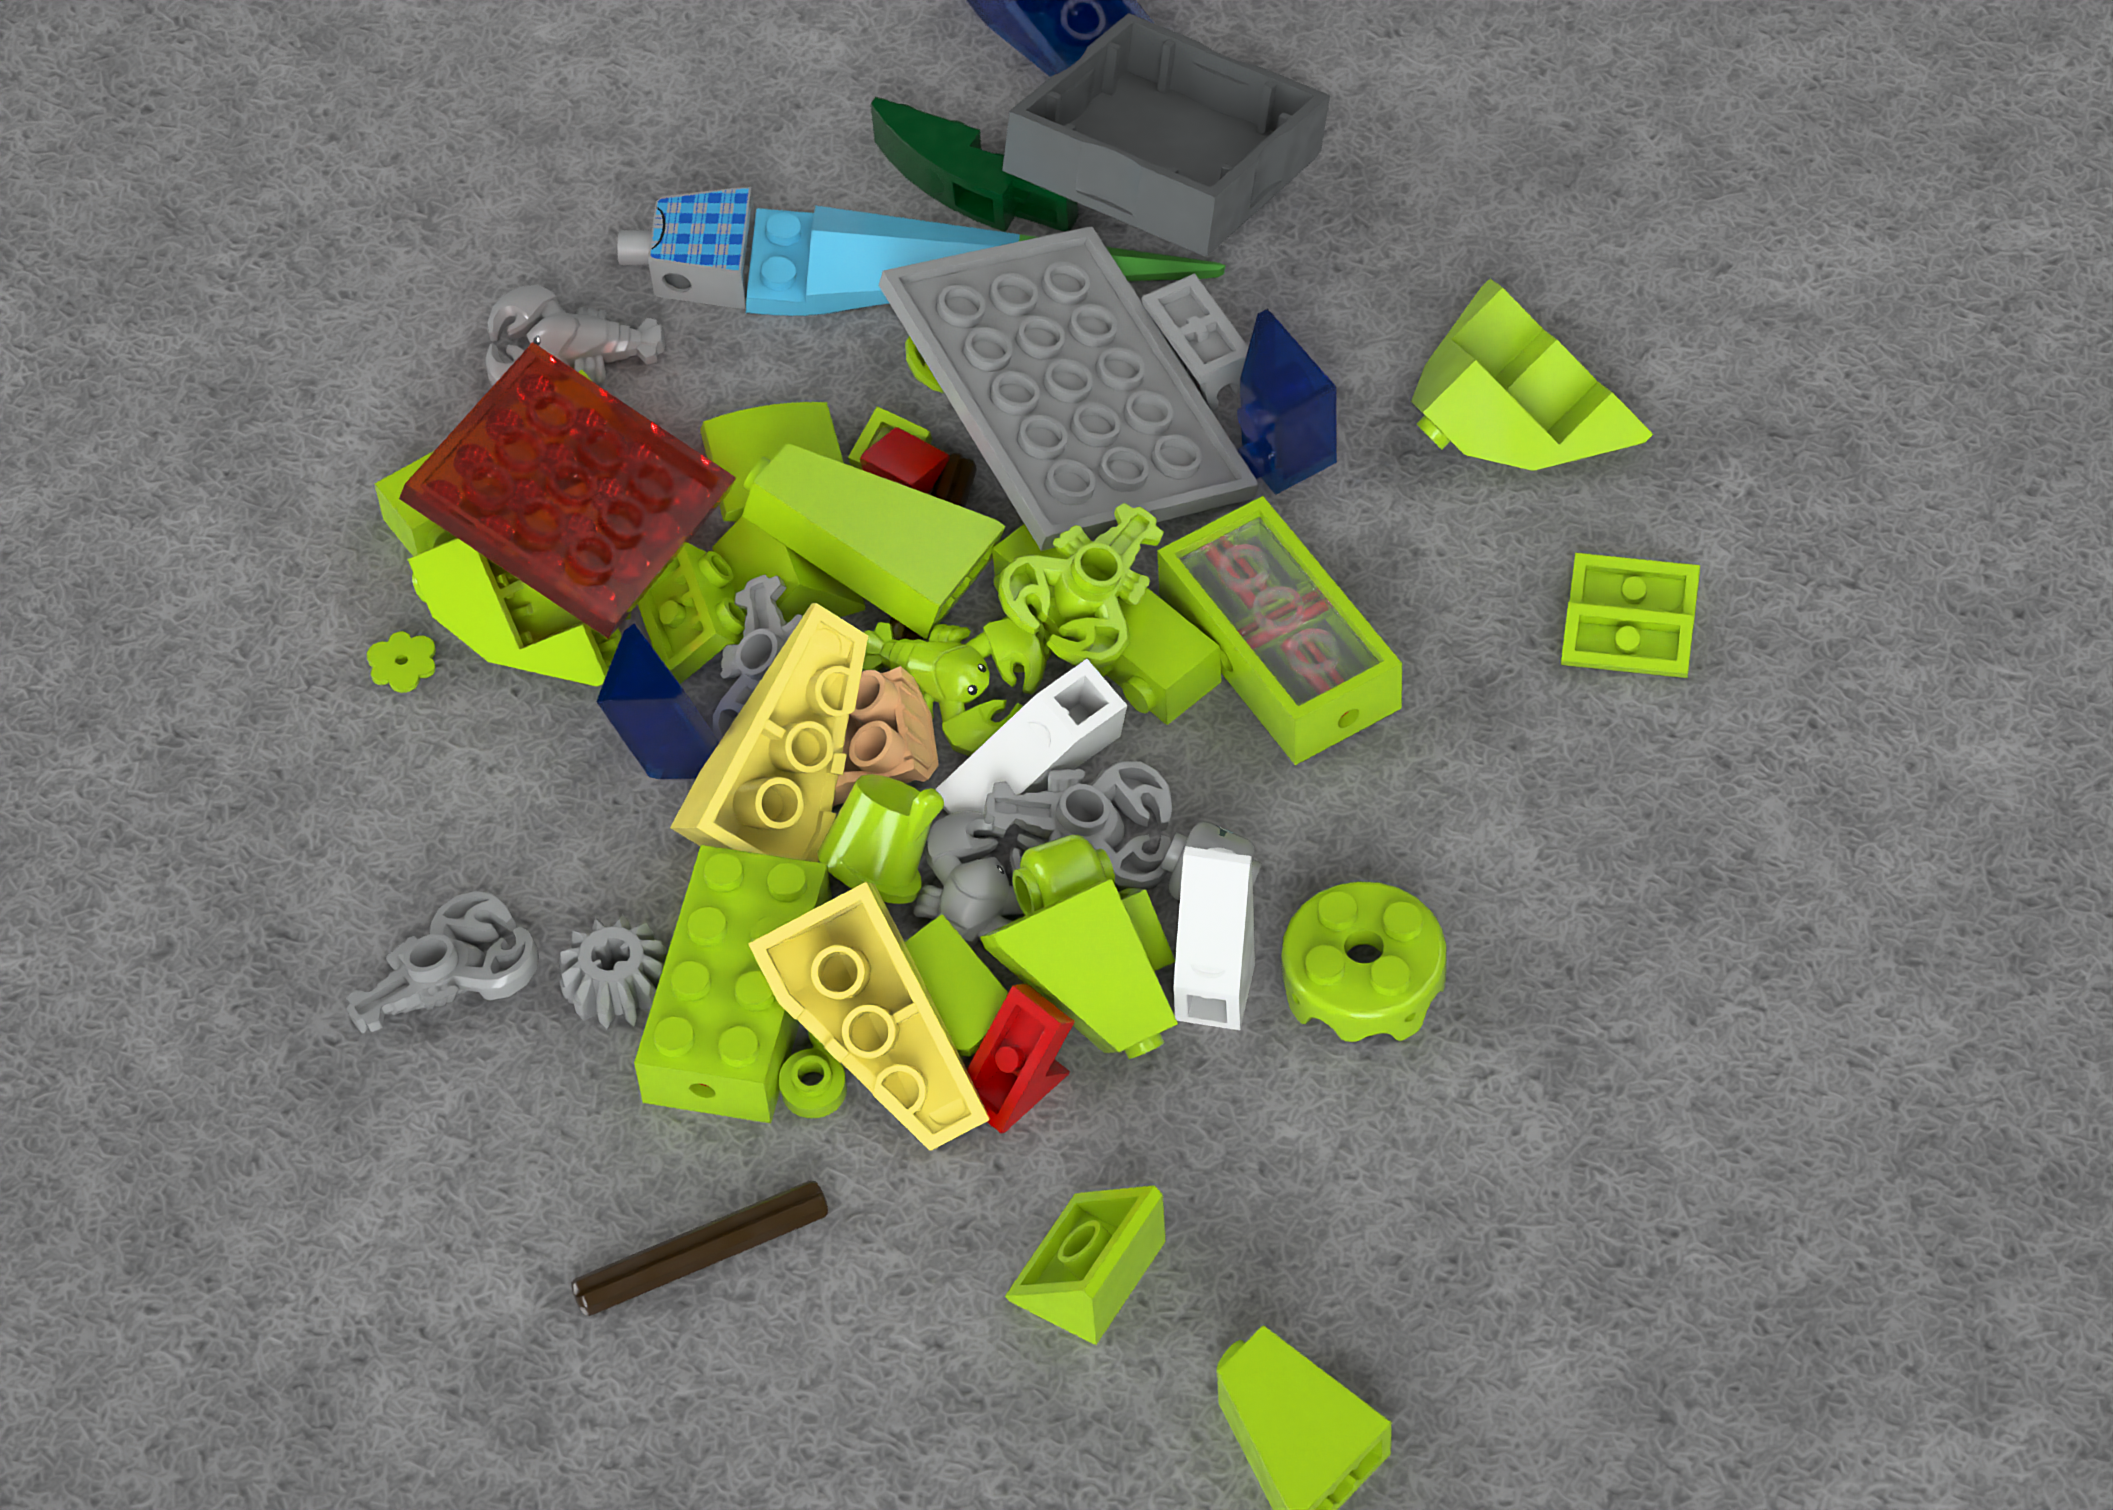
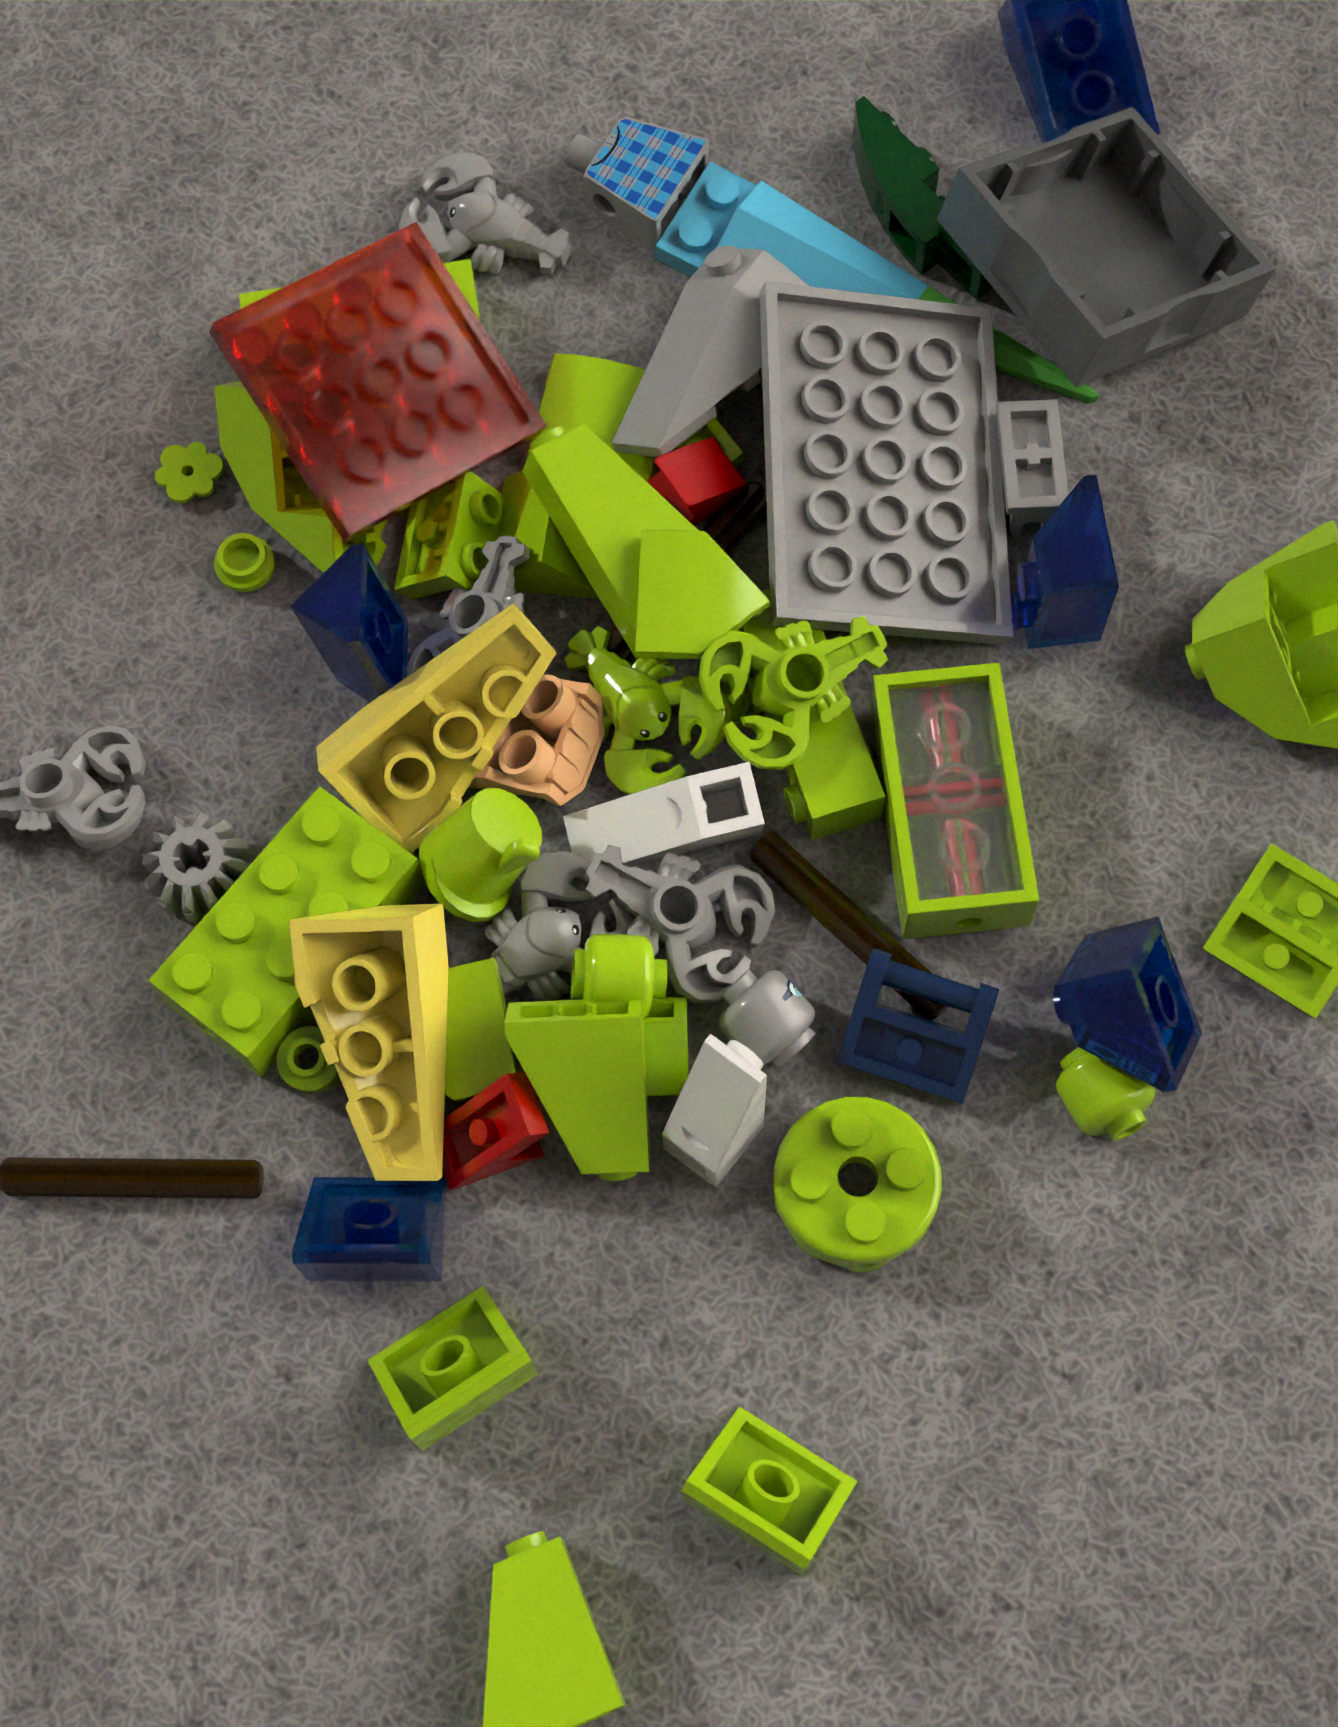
camera: 25 degrees right, 15 degrees up
none -> lime plate [214,533,276,593]
none -> clear blue slope [292,1177,446,1281]
none -> light grey wedge [612,245,809,457]
none -> lime slope [635,529,771,659]
none -> lime slope [681,1406,858,1577]
none -> dark brown axle [750,831,948,1021]
none -> dark blue plate [837,948,1000,1104]
none -> clear blue slope [1053,916,1202,1092]
none -> lime head [1056,1041,1155,1141]

